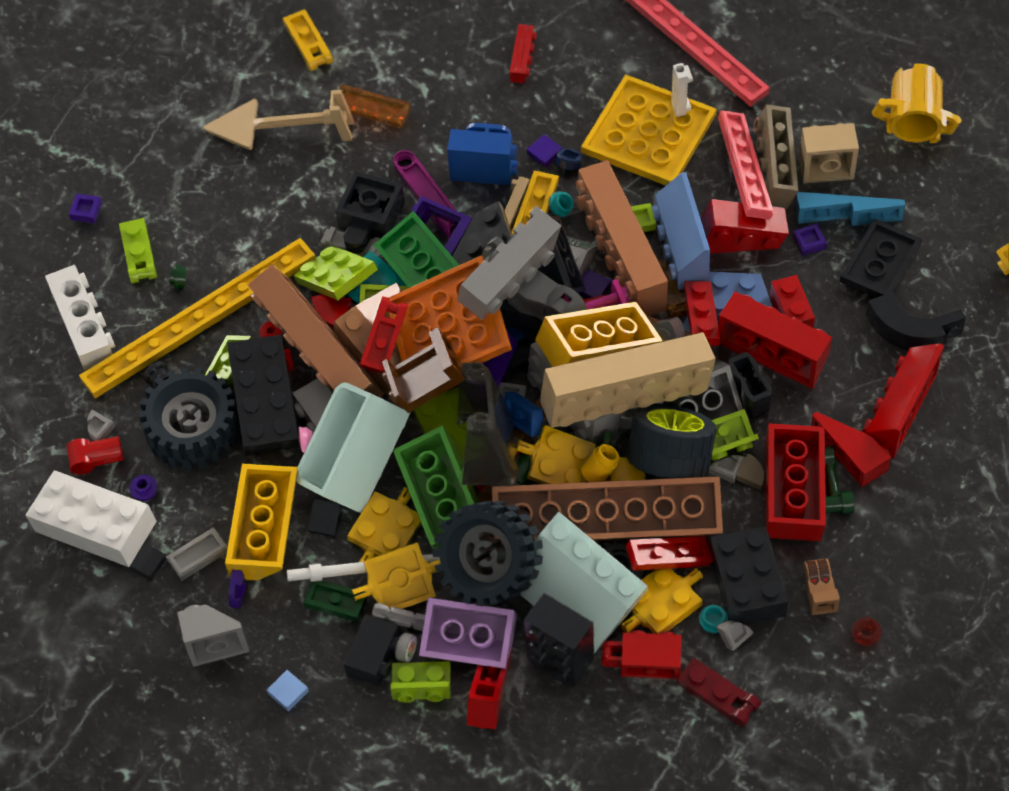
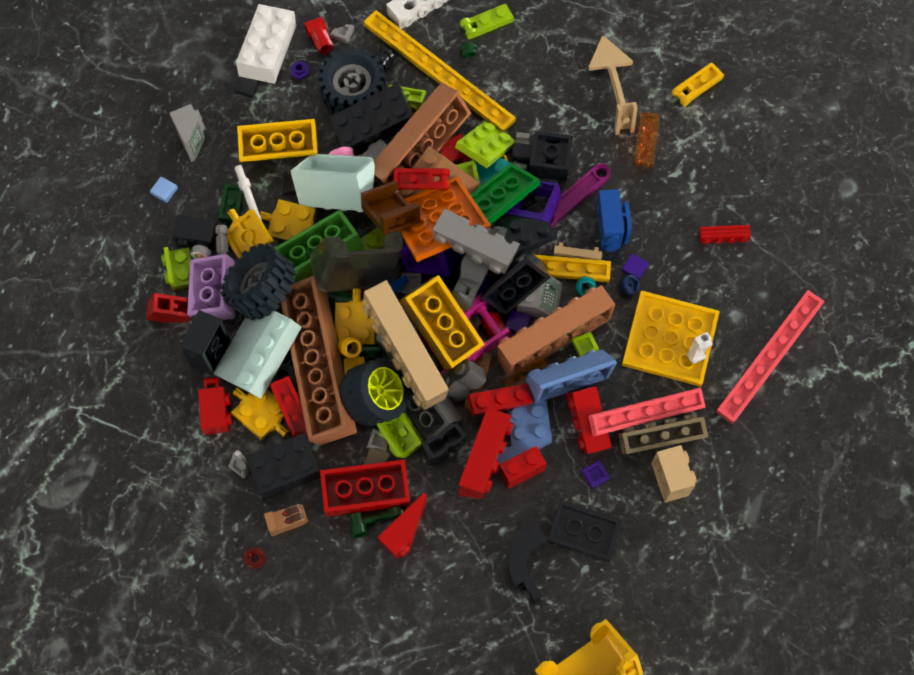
camera: 75 degrees right, 10 degrees up
light grey tile [166,527,228,581] -> none
dark purple tile [228,569,247,609] -> none
dark red plate [677,658,761,727] -> none
teal plate [699,605,728,633] -> none
dark azure slope [794,192,906,226] -> none
red slope [862,344,944,458] -> none
yellow container [872,63,961,143] -> none

